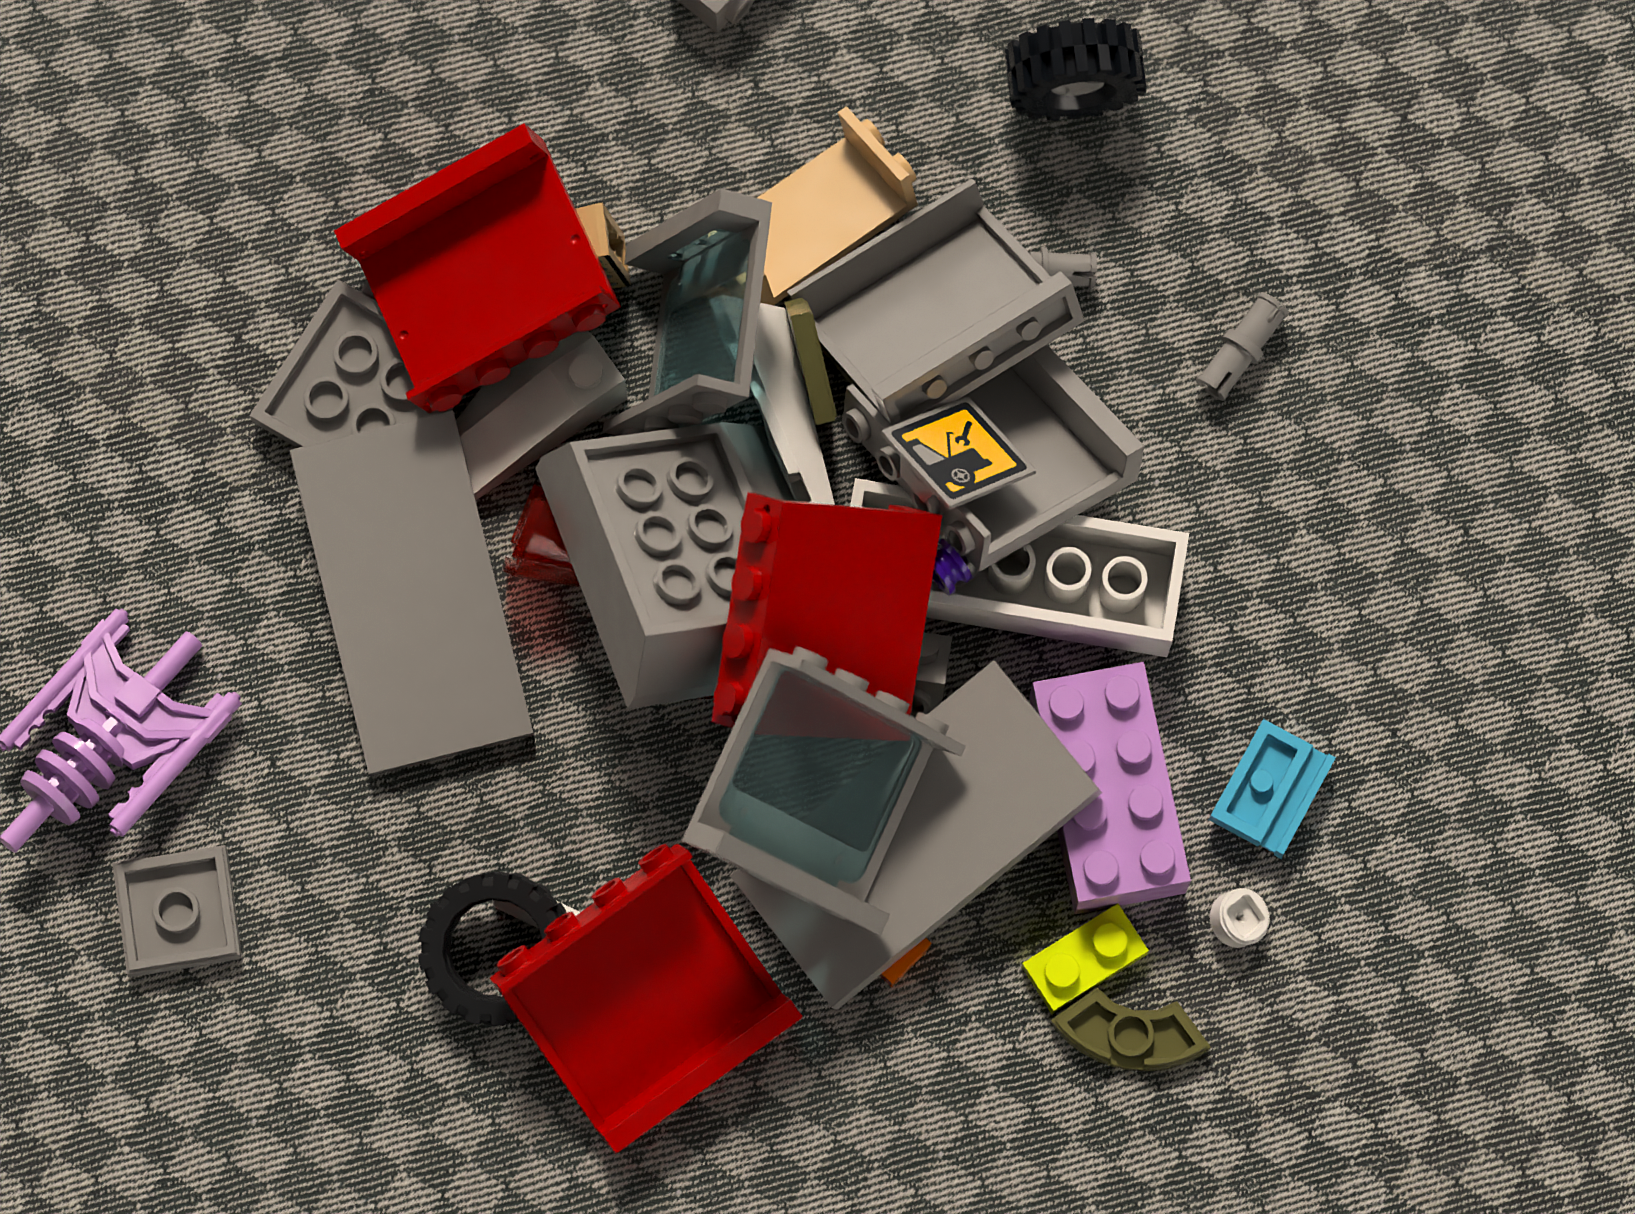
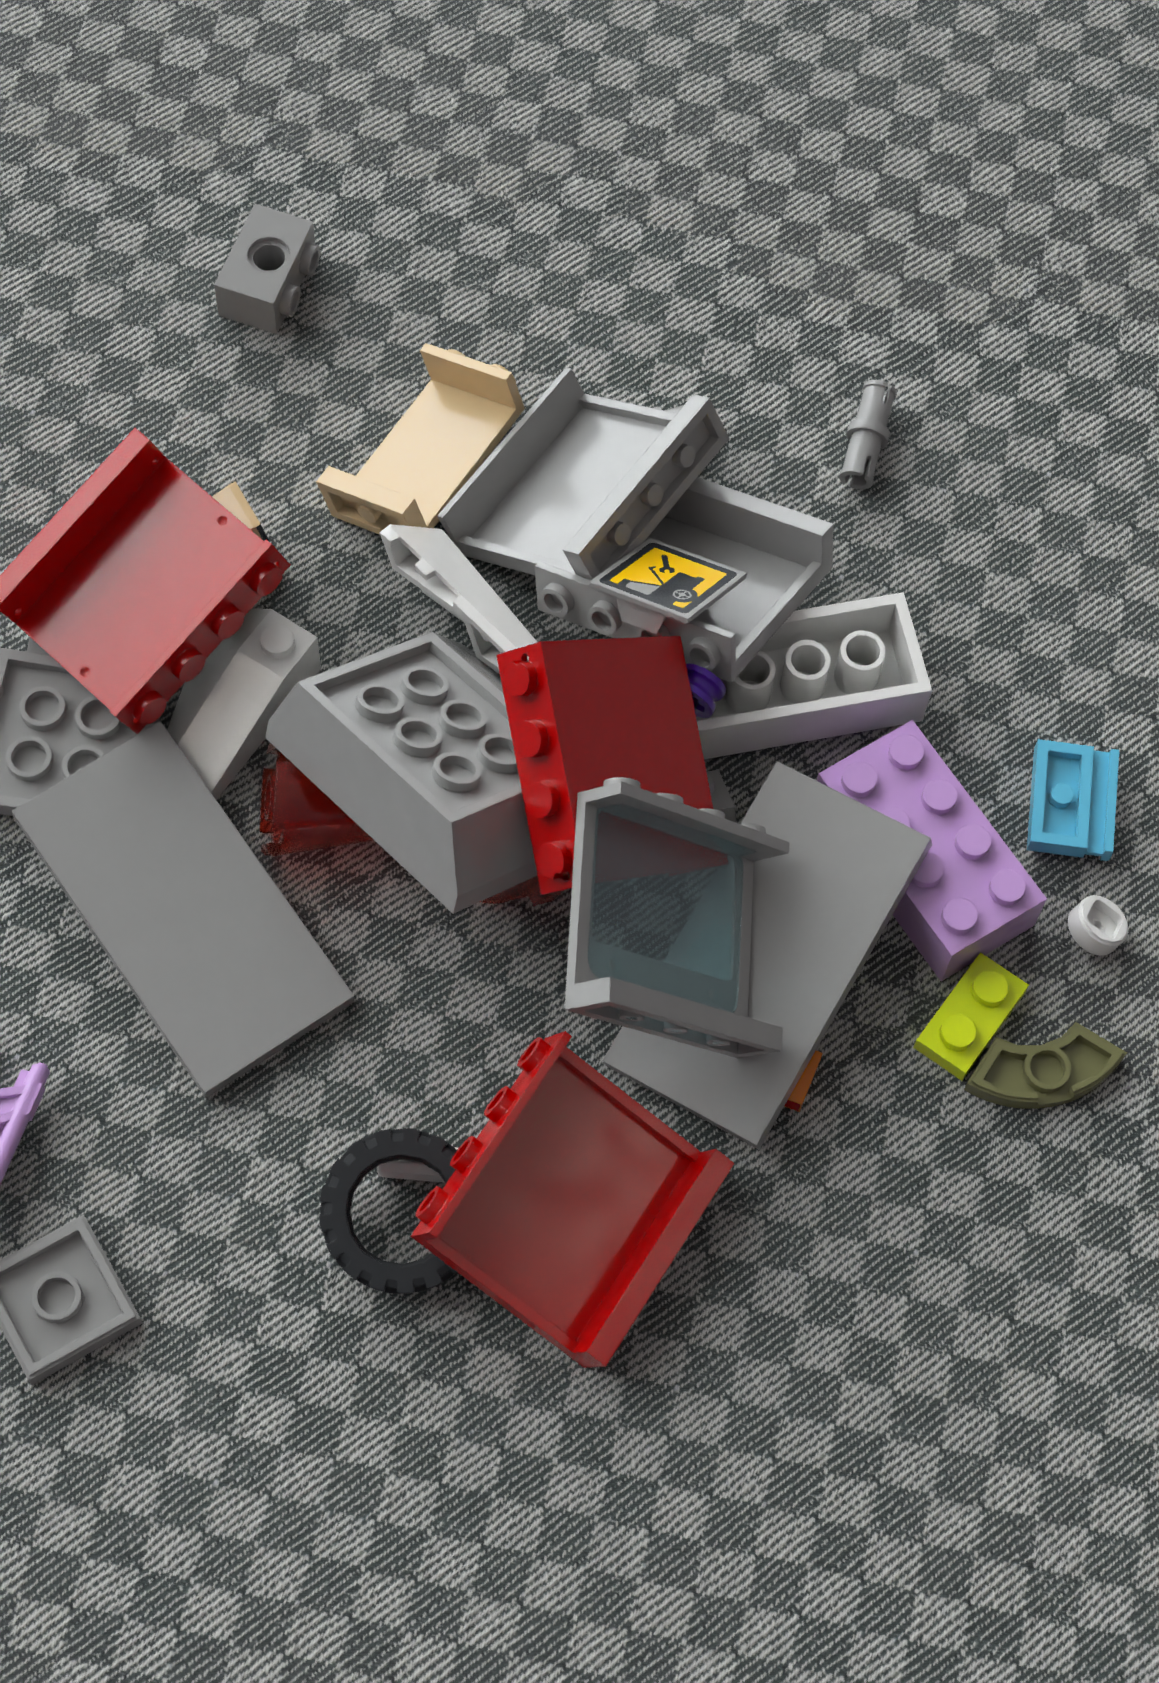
camera: 25 degrees left, 10 degrees down
panel [603,188,772,436] -> none
olive tile [784,297,837,425] -> none
black wheel [1004,18,1147,121] -> none

